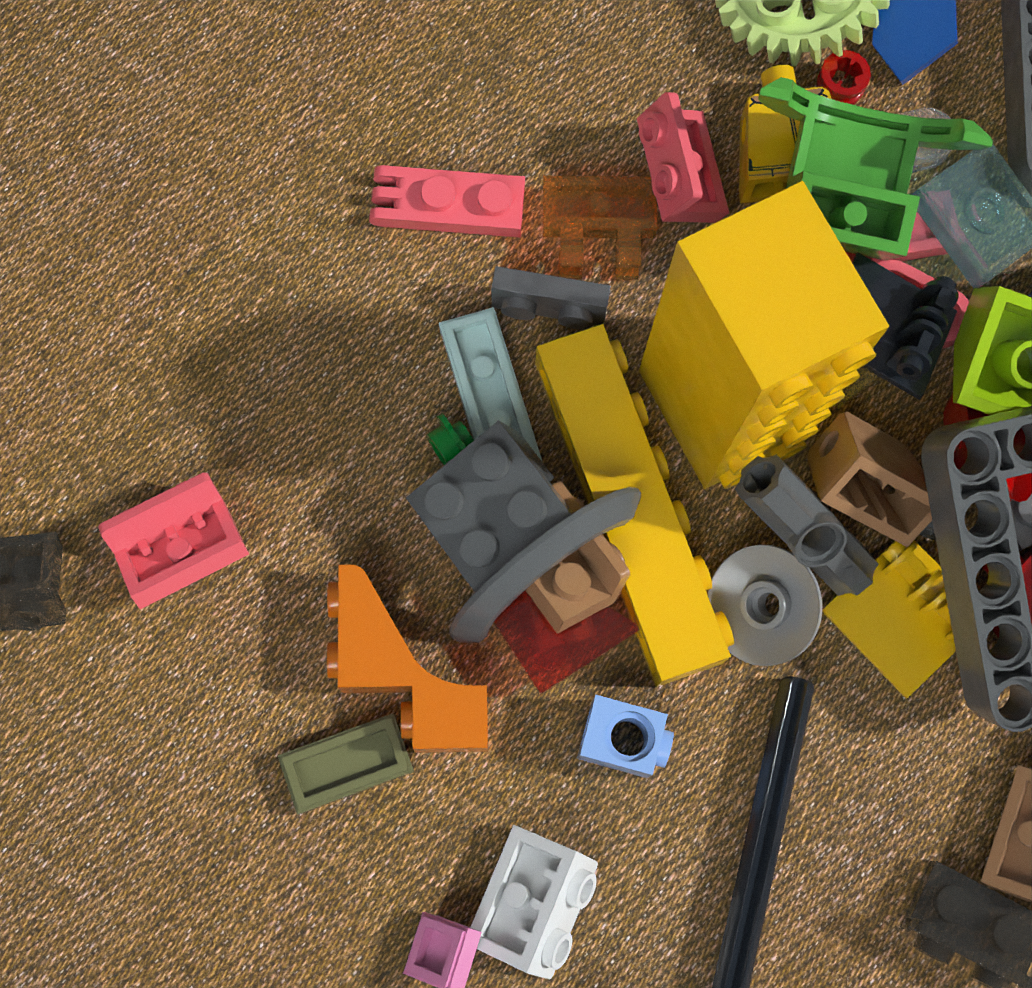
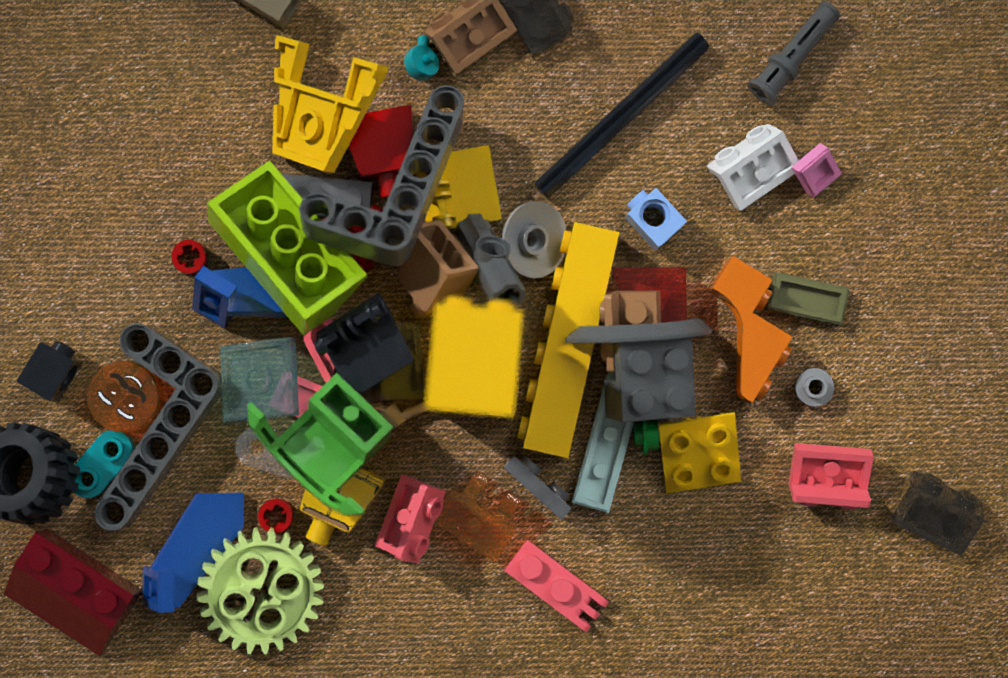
camera: 150 degrees left, 10 degrees up
none -> yellow hinge [658,412,741,494]
none -> light grey plate [795,368,834,406]

